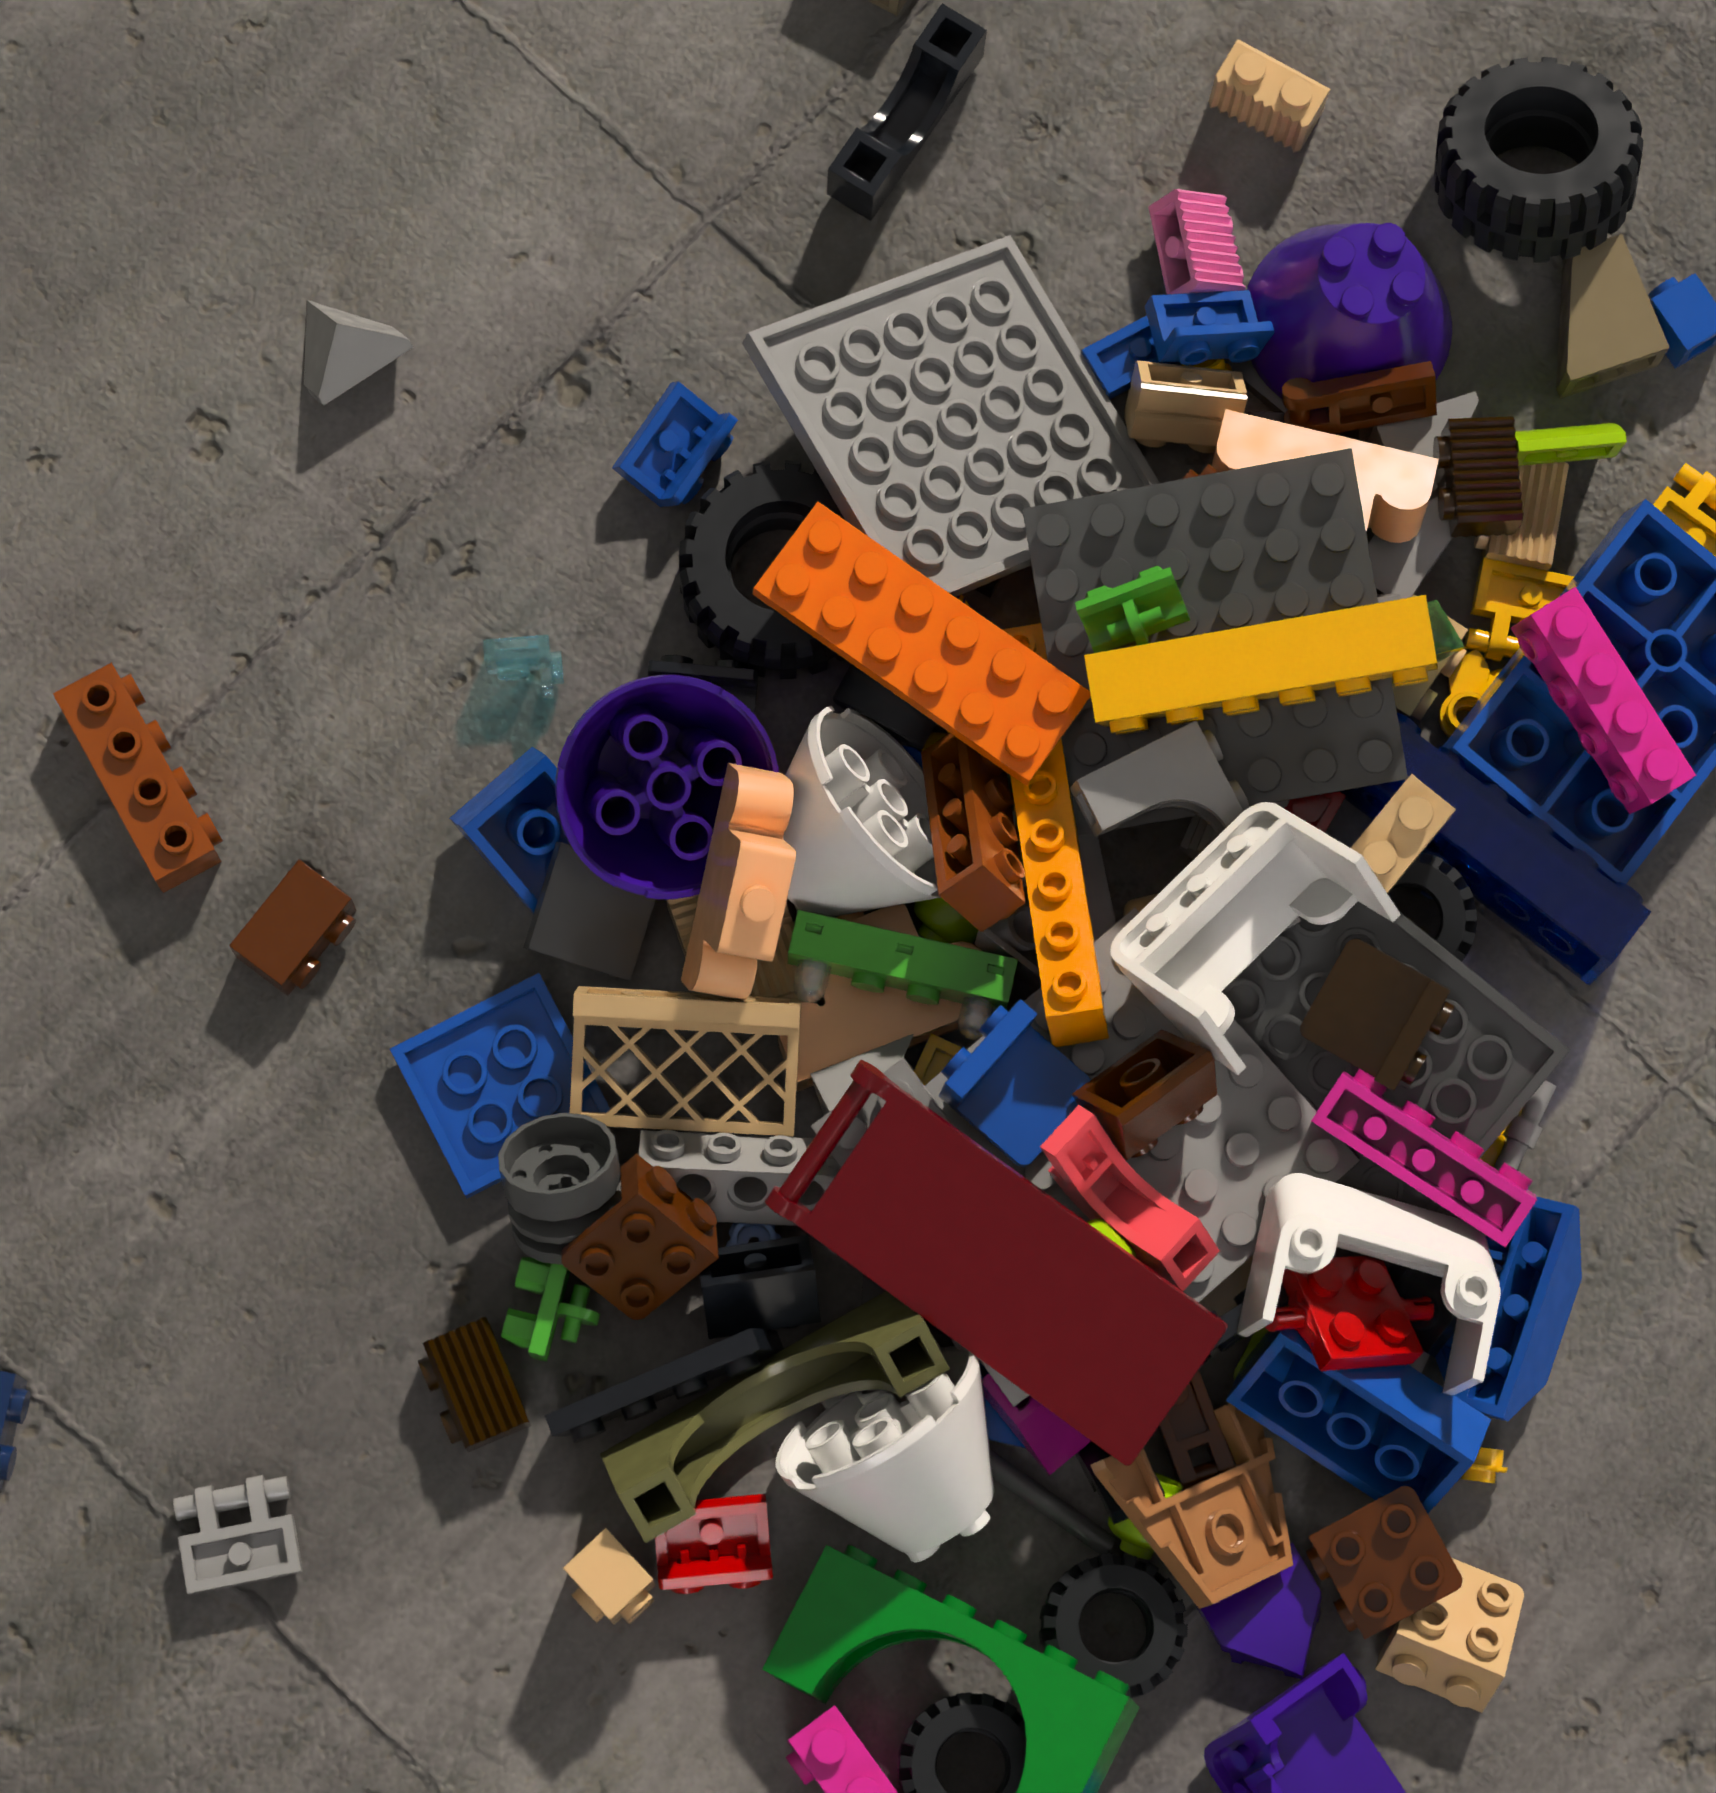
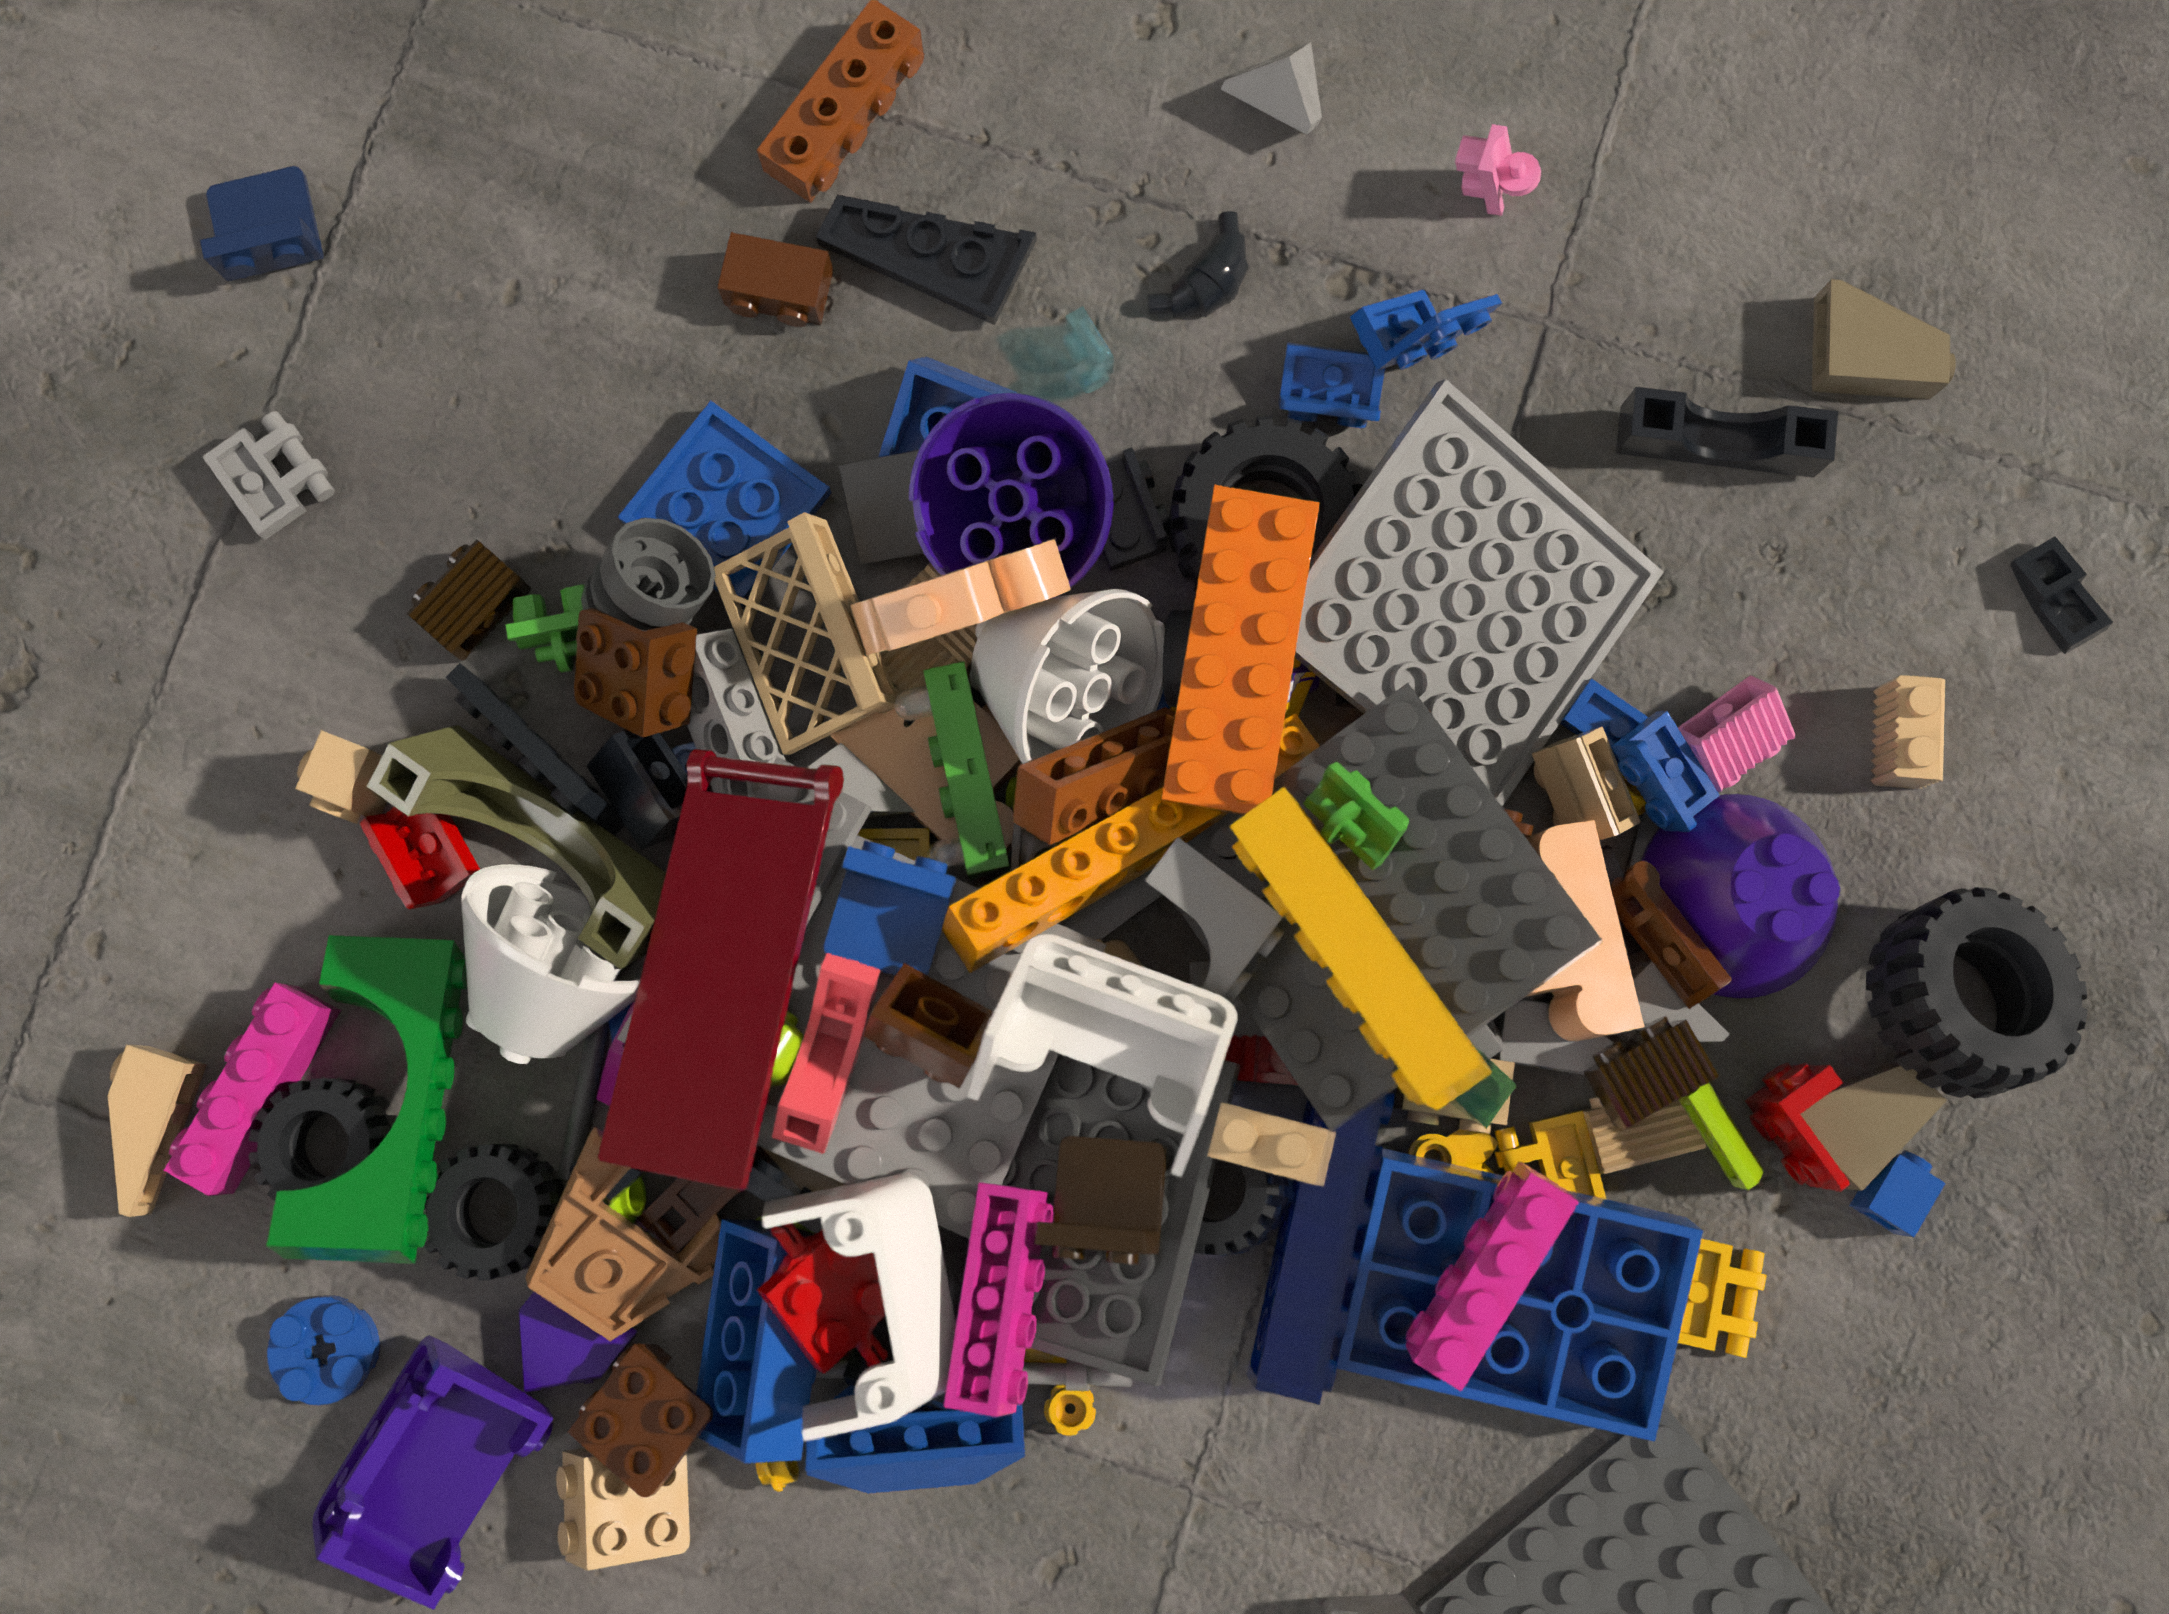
camera: 70 degrees right, 5 degrees up
none -> black wing [816,195,1037,325]
none -> yellow plate [1044,1385,1096,1436]
none -> black piece [1148,211,1249,319]
none -> blue bracket [1350,290,1503,370]
none -> bright pink hips [1455,124,1541,216]
none -> red bracket [1745,1063,1850,1192]

